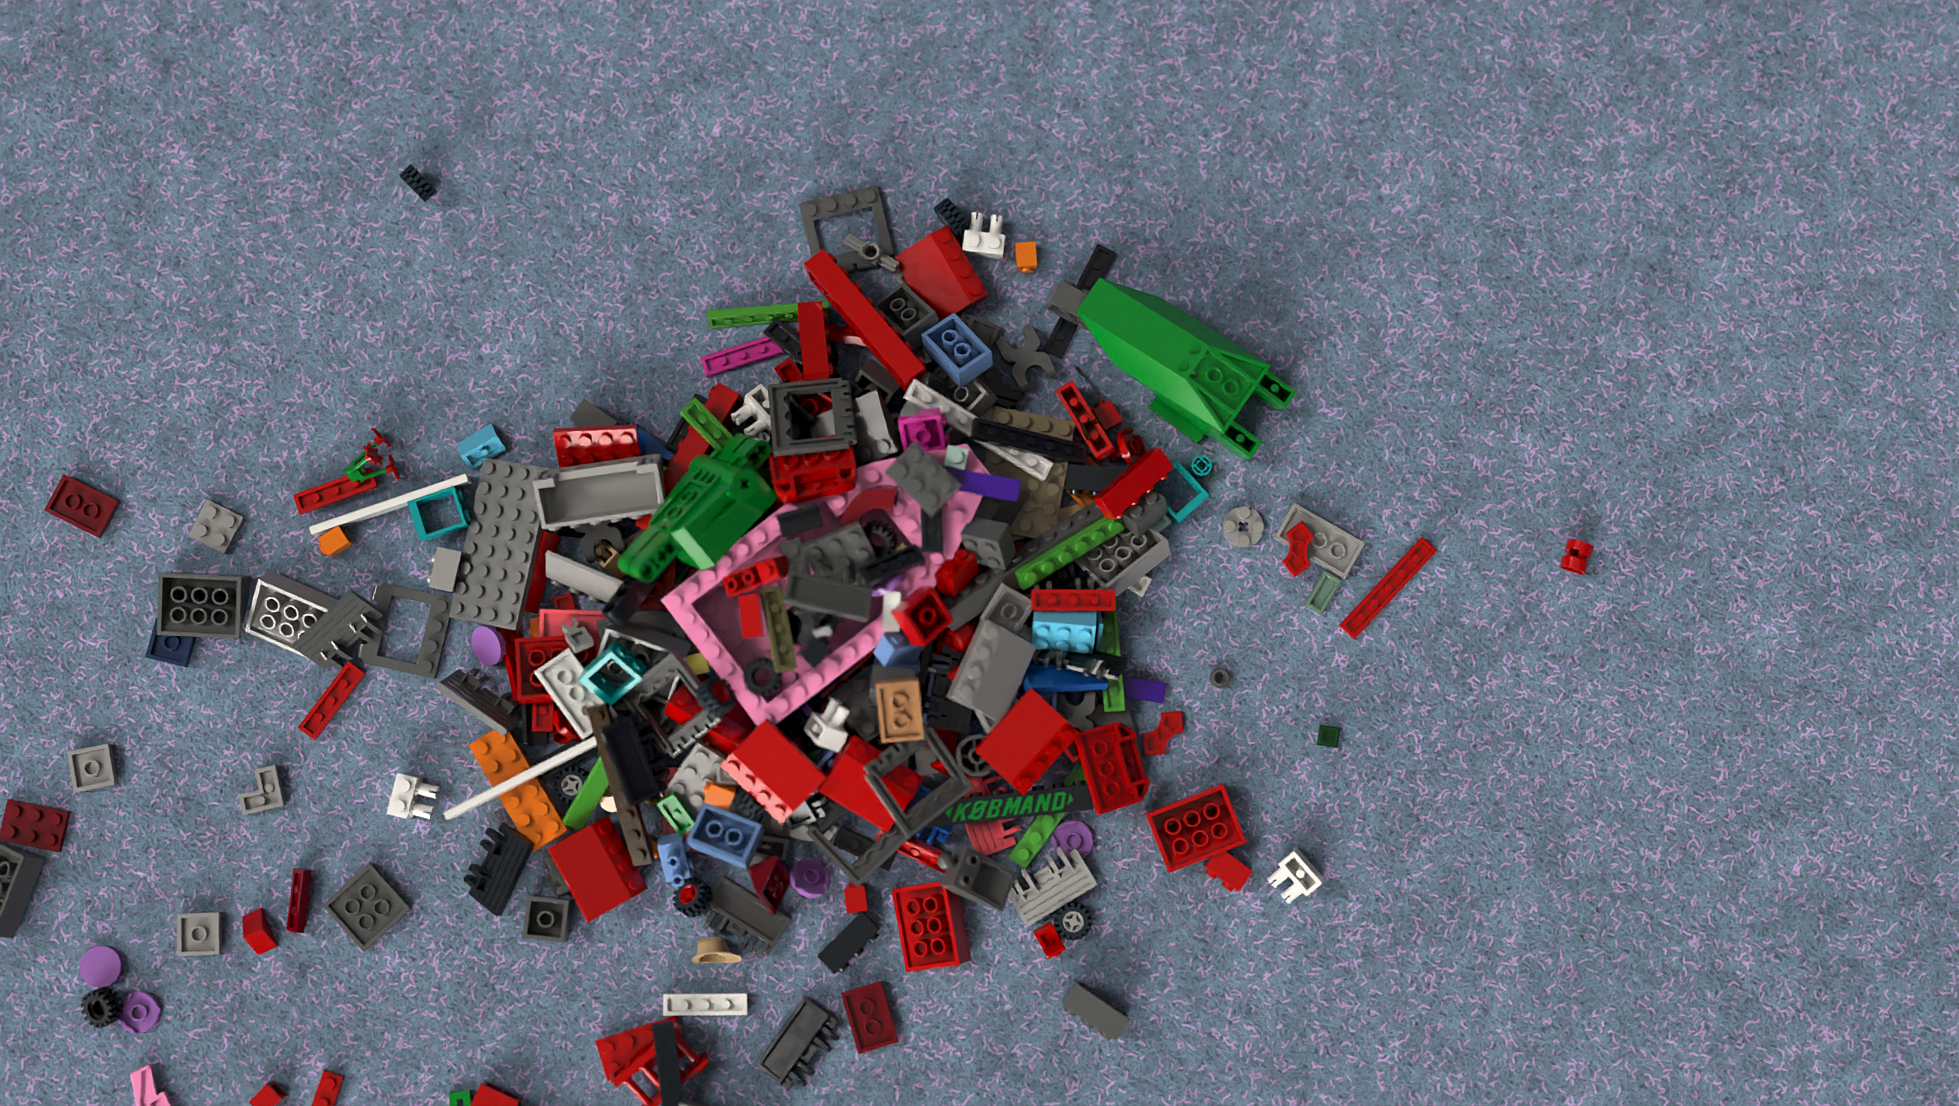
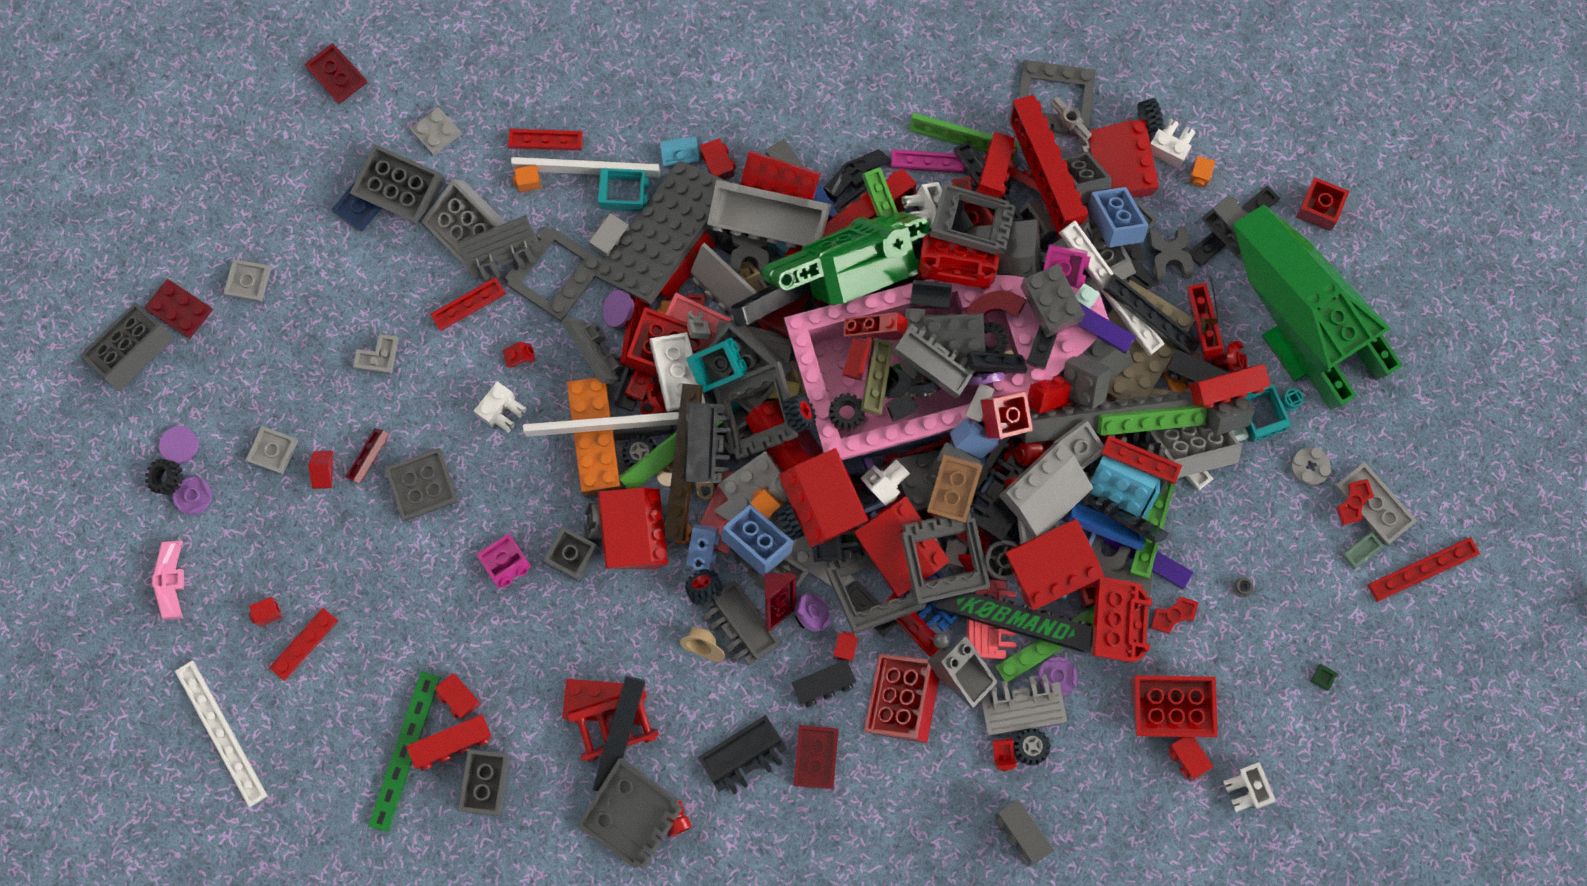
camera: 25 degrees right, 10 degrees down
plant [344,428,400,482] -> none
black hinge [463,823,535,916] -> none
plate [656,791,696,836] -> none
white plate [663,993,748,1016] -> none
red brick [1092,400,1123,432] -> none
none -> dark pink plate [476,533,531,589]
none -> red bracket [503,341,535,368]
none -> red brick [700,138,736,180]
none -> black plate [823,149,891,203]
none -> red brick [1296,177,1349,231]

